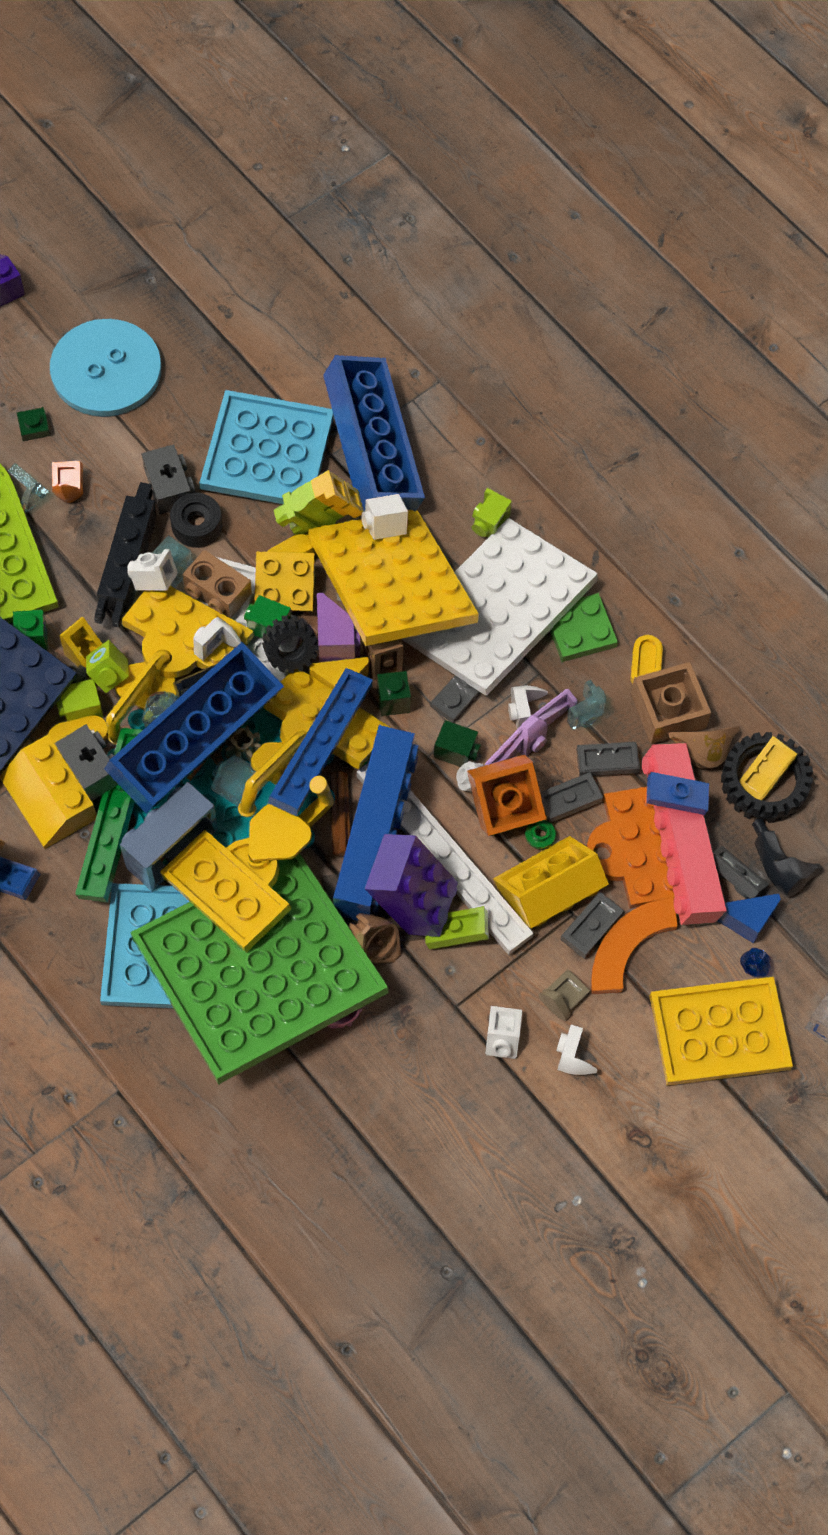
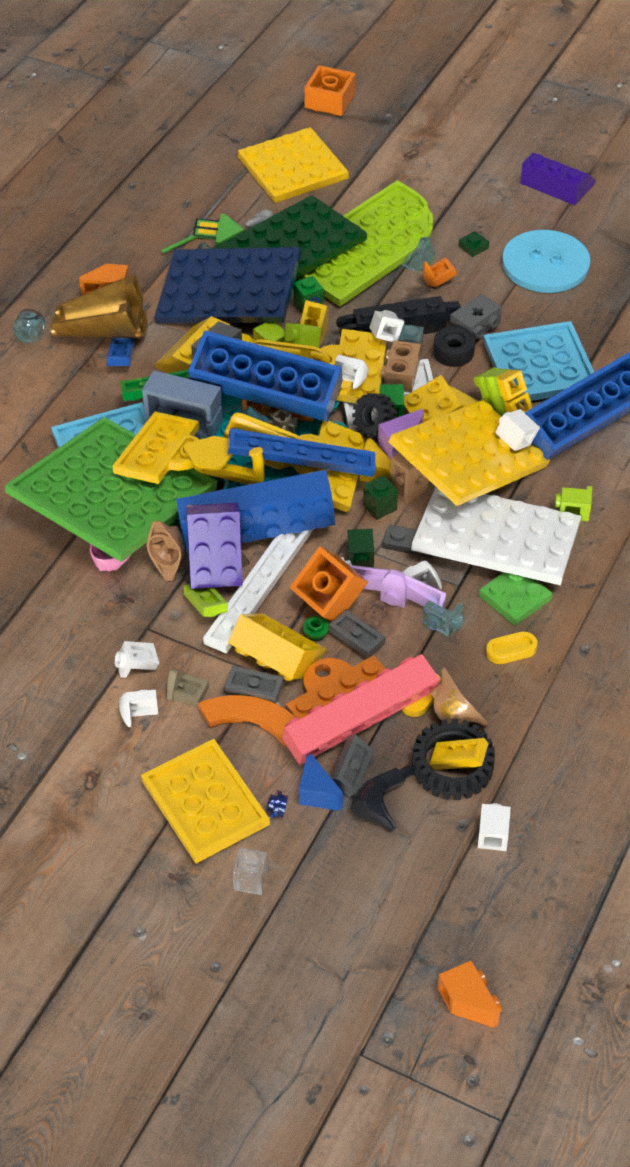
camera: 70 degrees right, 15 degrees down
dark grey plate [576,742,640,776] -> none
medium nougat brick [630,662,711,744] -> none
blue plate [646,772,709,815] -> none

